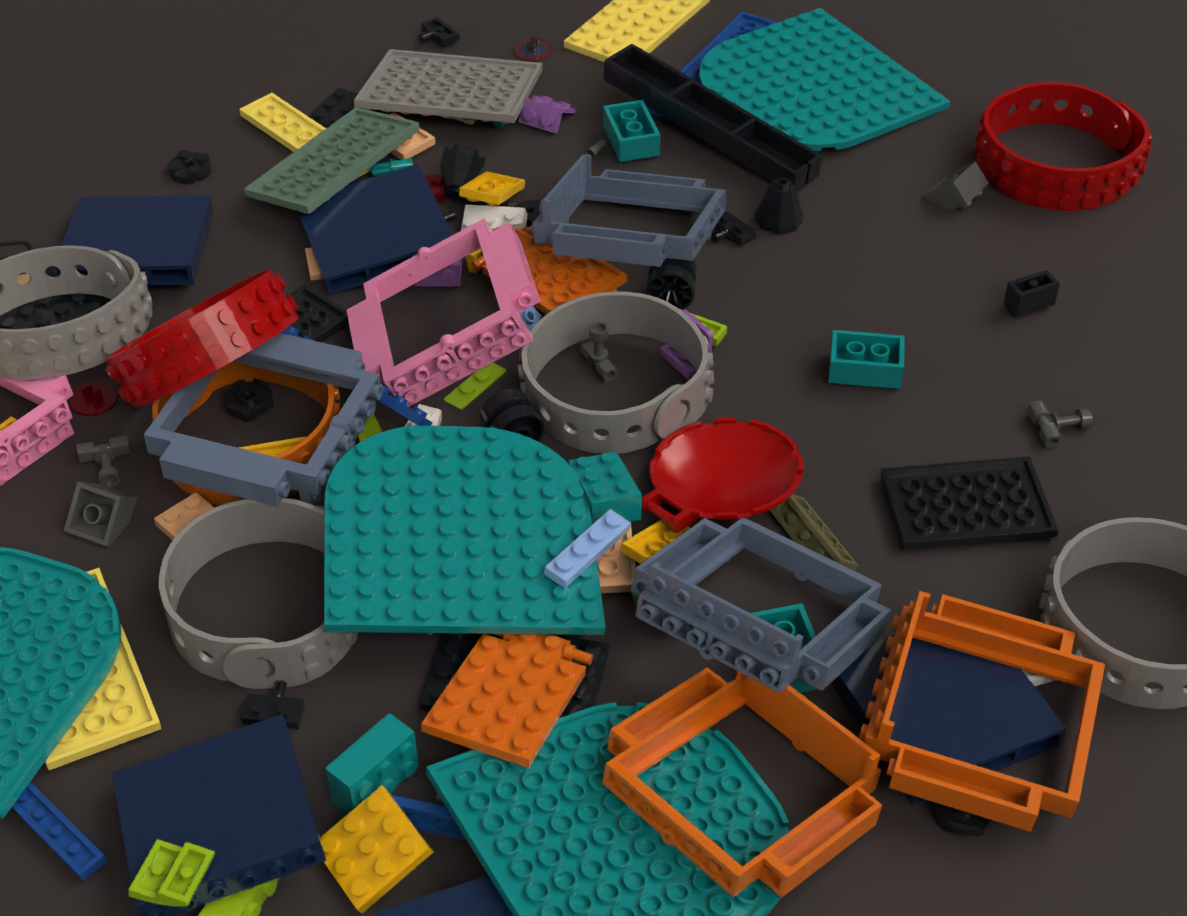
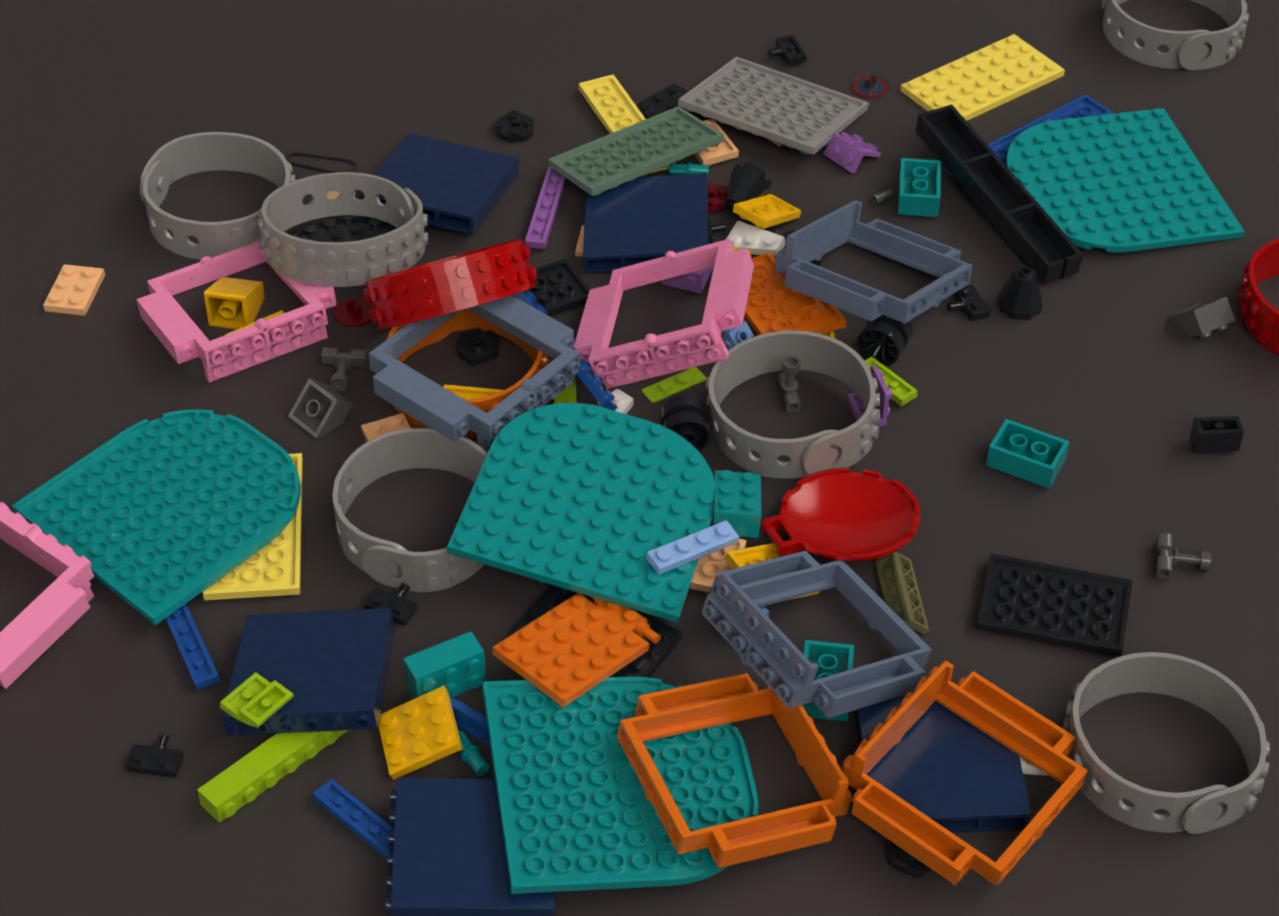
camera: 20 degrees right, 0 degrees up
none -> teal axle [458,731,490,776]
none -> medium lavender plate [525,166,567,249]

